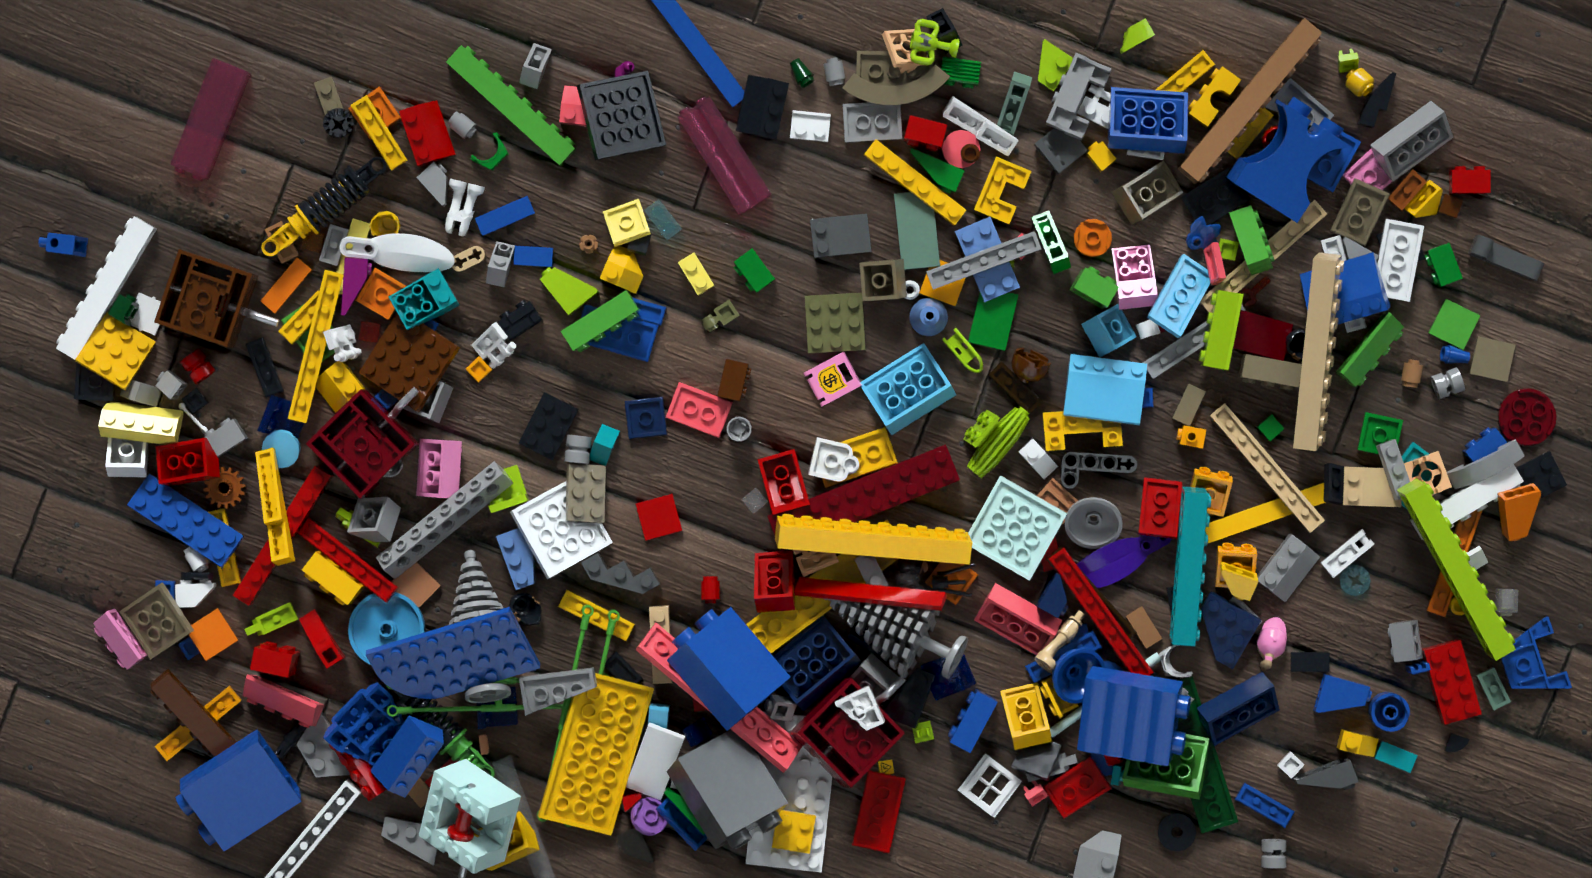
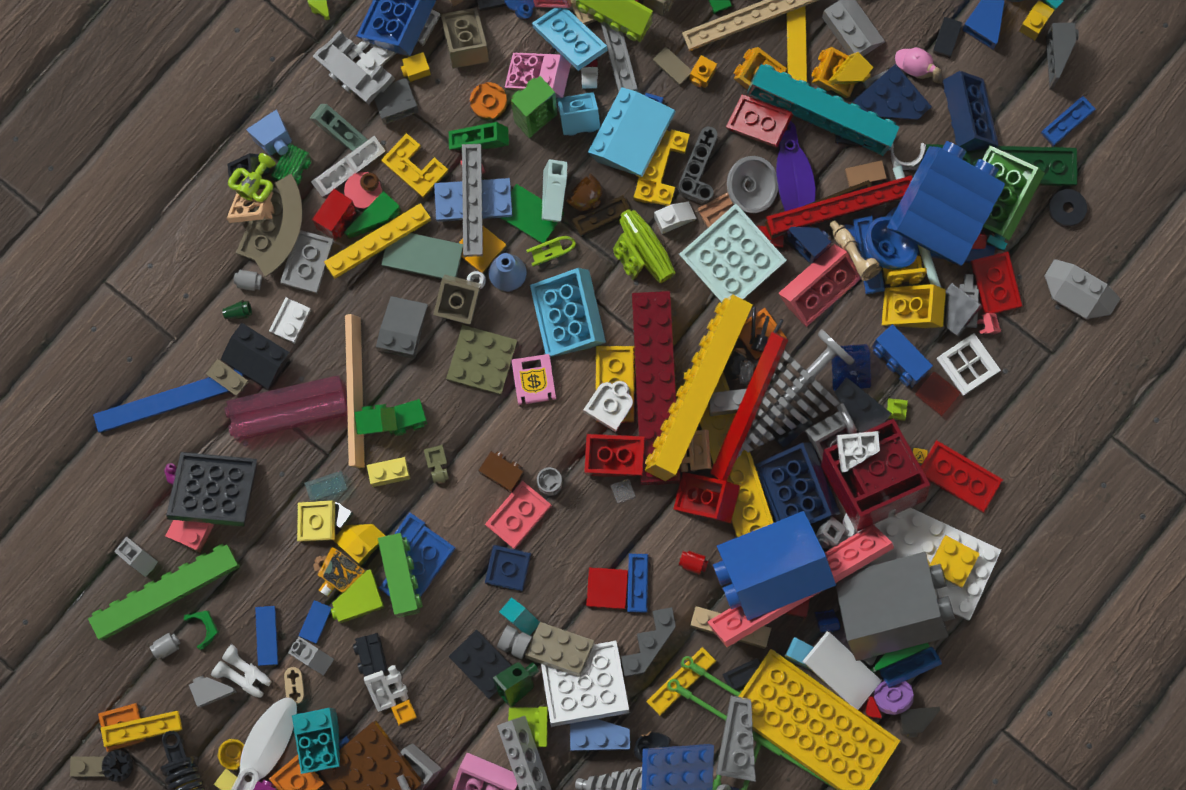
camera: 70 degrees left, 10 degrees down
red slope [399,100,456,167] -> none
lime wing [1038,39,1073,92] -> none
light grey wheel [1261,839,1286,868] -> none
white plate [1277,751,1304,779] -> none
none -> dark tan plate [206,359,249,397]
none -> medium blue torso [246,110,292,155]
none -> torso [318,547,365,597]
none -> light nougat tile [345,314,365,468]
none -> green brick [354,404,397,435]
none -> dark green torso [493,662,540,708]
none -> light aqua slope [542,159,567,222]
none -> blue tile [627,554,648,613]
none -> clear red piece [915,371,961,416]

